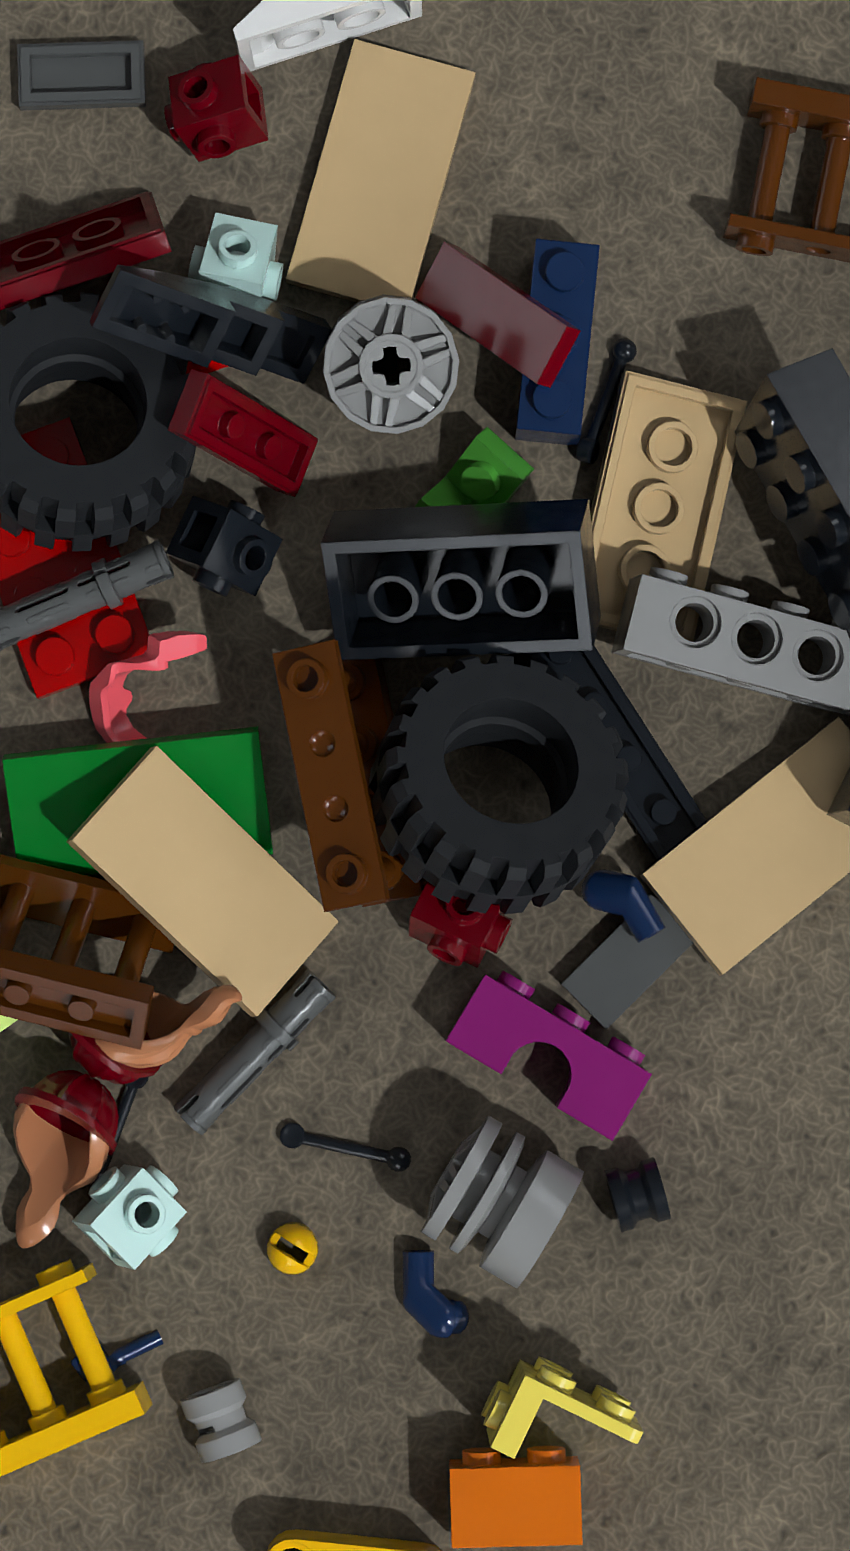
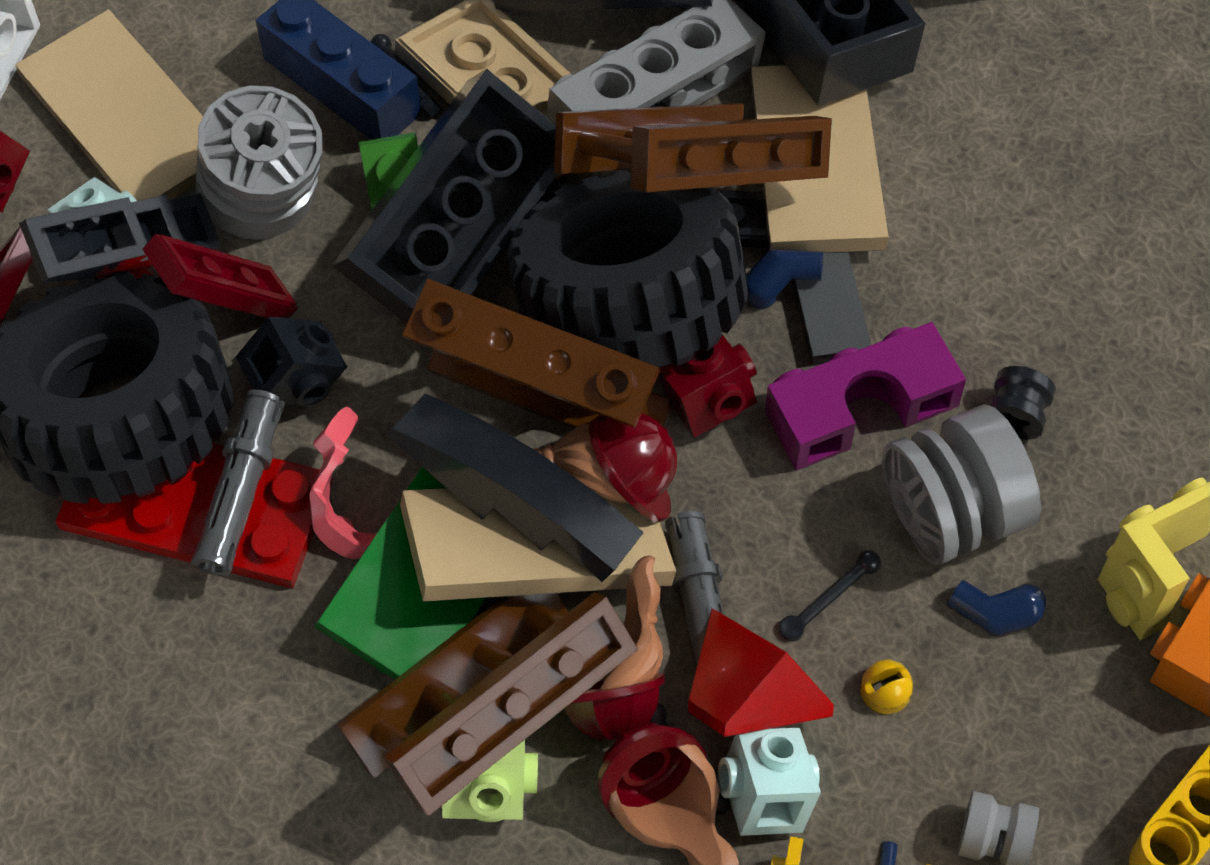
camera: 55 degrees left, 25 degrees down
tile [415,242,581,388] -> none
none -> black slope [387,393,644,582]
none -> dark red piece [534,413,677,522]
none -> reddish brown fence [554,103,832,192]
none -> red slope [688,608,834,737]

